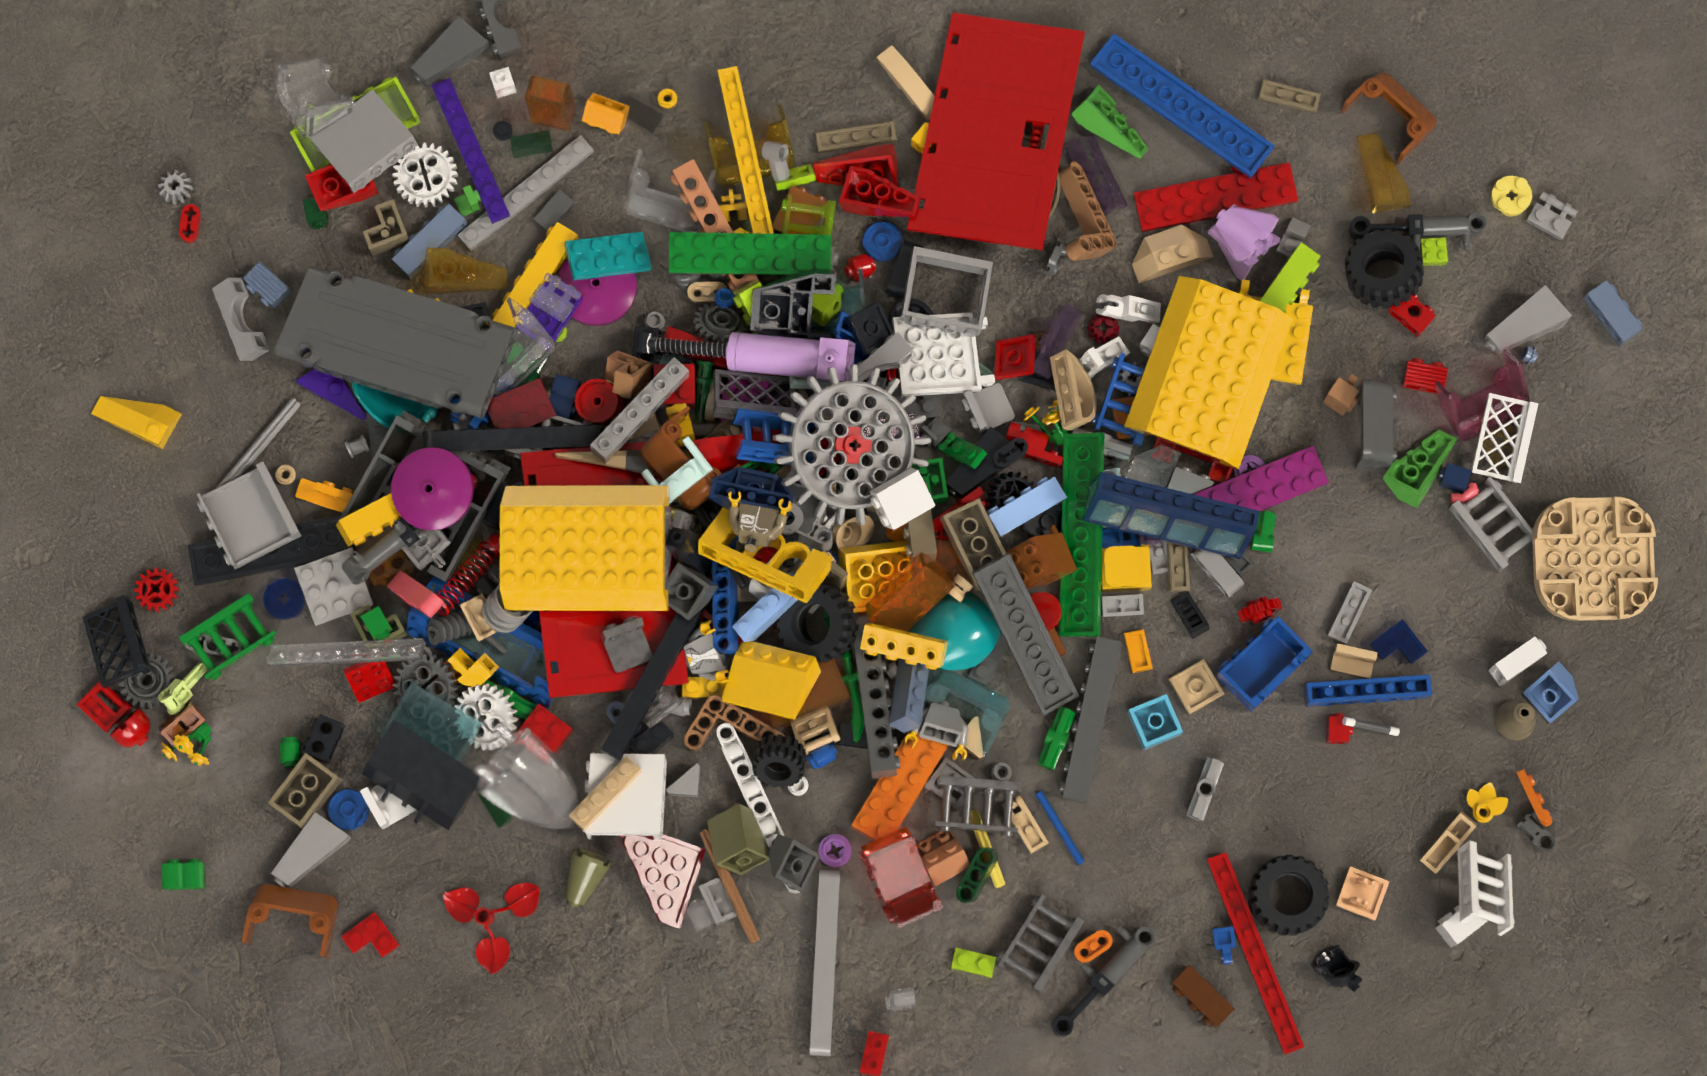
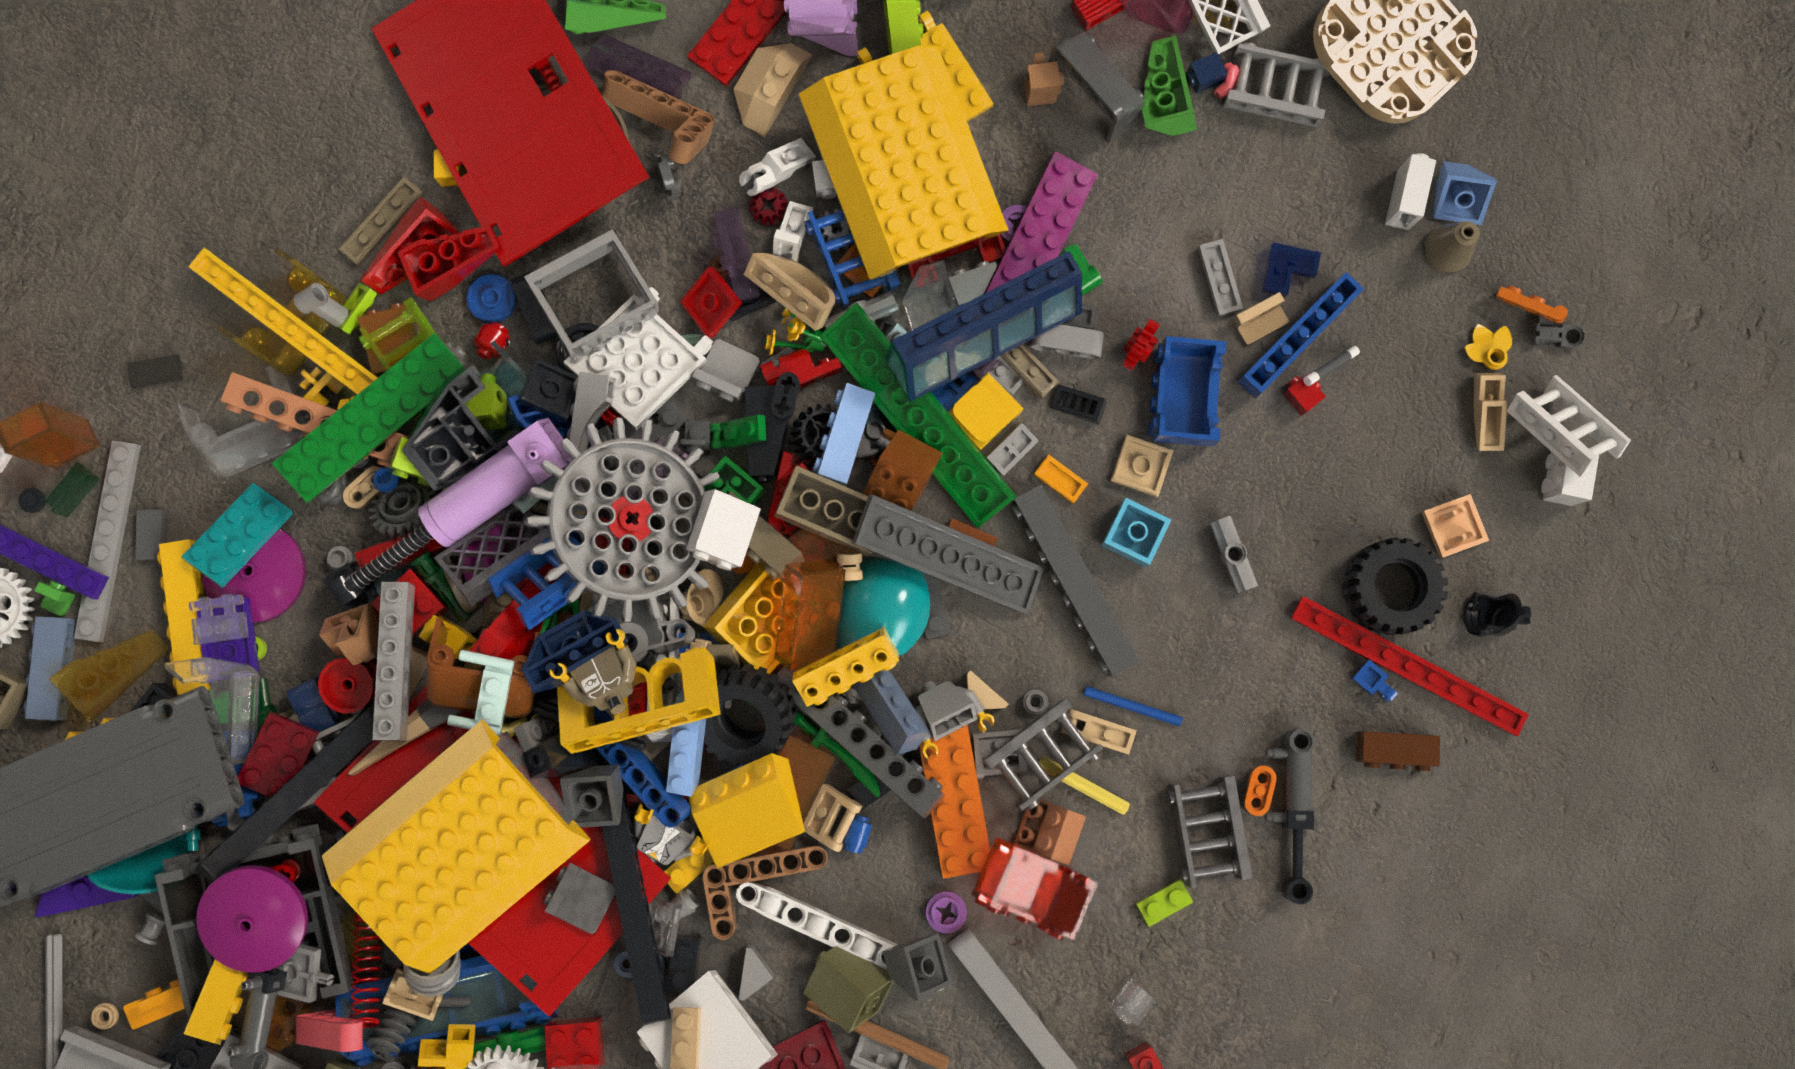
camera: 45 degrees left, 5 degrees up
light orange brick [582,93,630,135] -> none
yellow plate [657,89,677,109] -> none
black tyre [752,734,806,788] -> none
white plate [788,777,808,796] -> none
tan slope [876,45,935,121] -> none
clear light blue windscreen [923,669,1010,757] -> none
dark green beam [956,848,998,903] -> none
red tile [1030,592,1062,631] -> none
green piece [1037,707,1076,771] -> none

